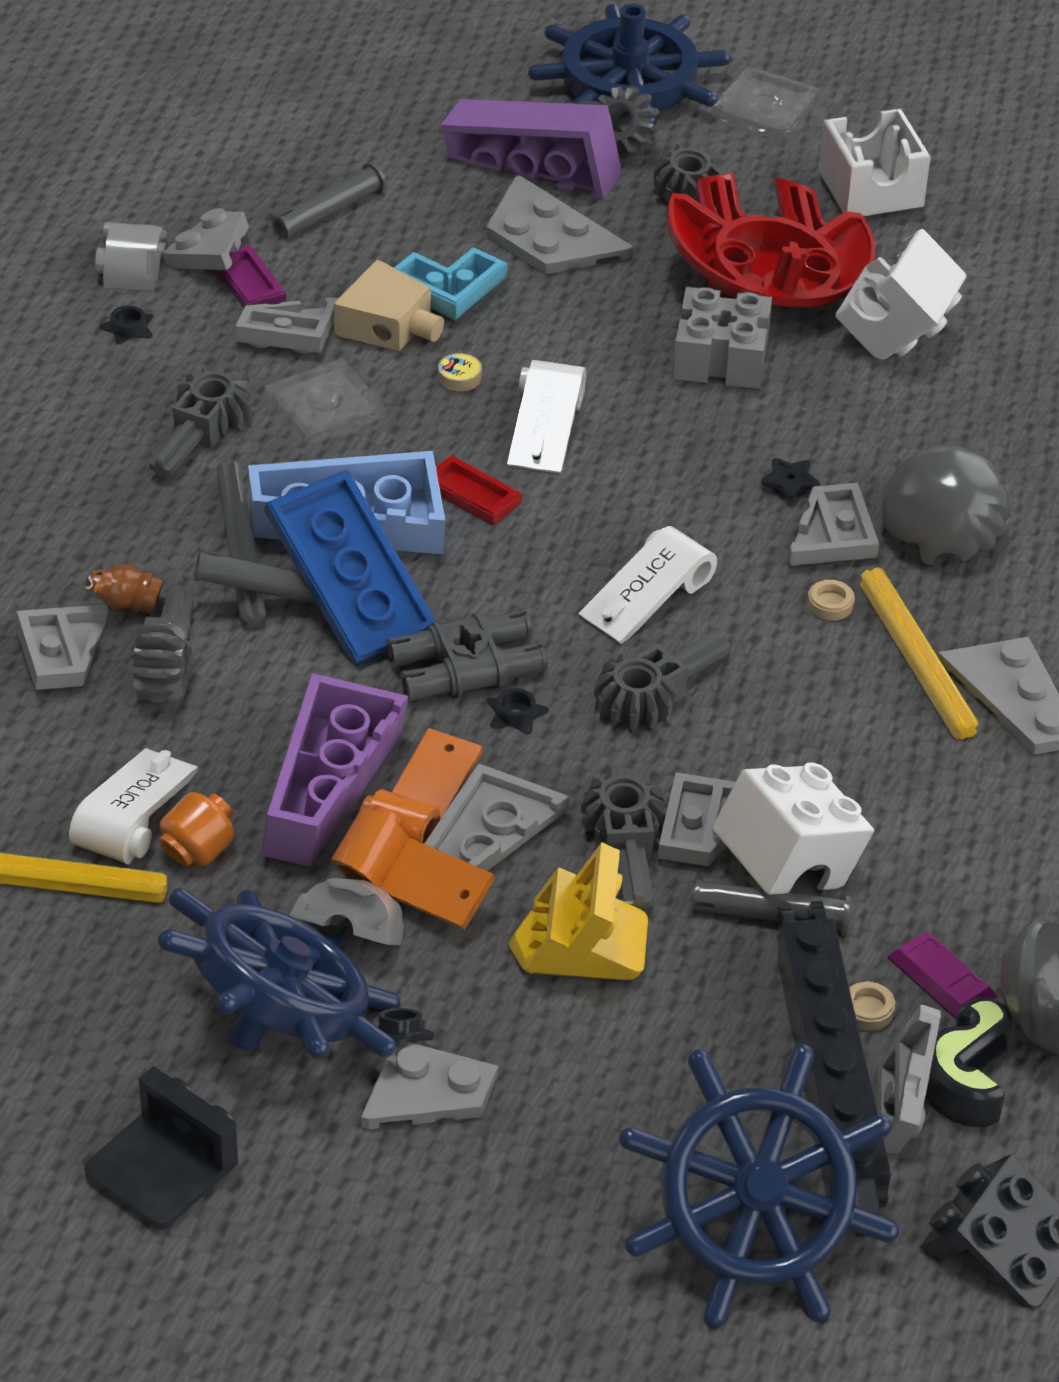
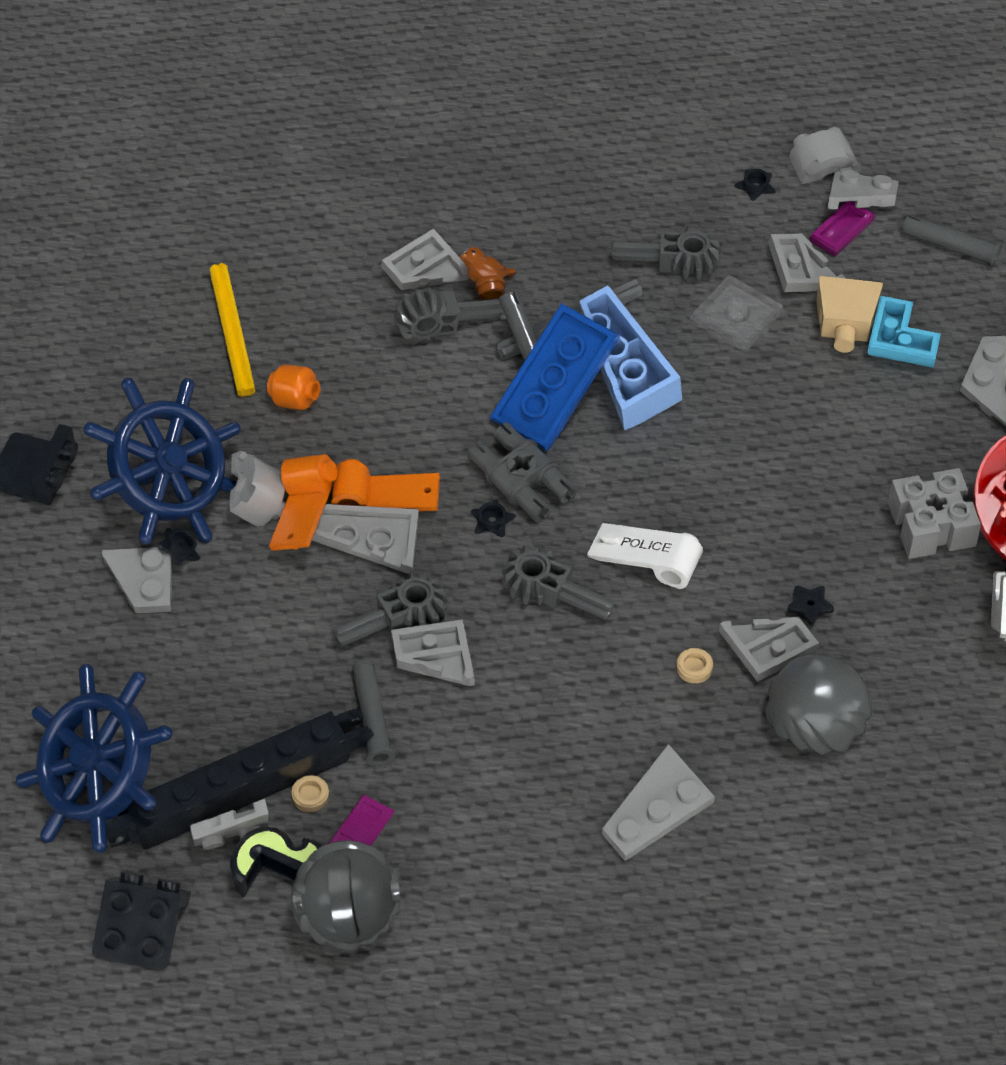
camera: 70 degrees right, 10 degrees up
white door [69,748,198,864] -> none
medium lavender wedge [261,673,409,867] -> none
red tile [436,455,522,526] -> none
tile [438,353,482,392] -> none
white door [507,360,586,474] -> none
yellow piece [508,842,648,981] -> none
white piece [712,763,874,895] -> none
yellow axle [860,567,978,740] -> none

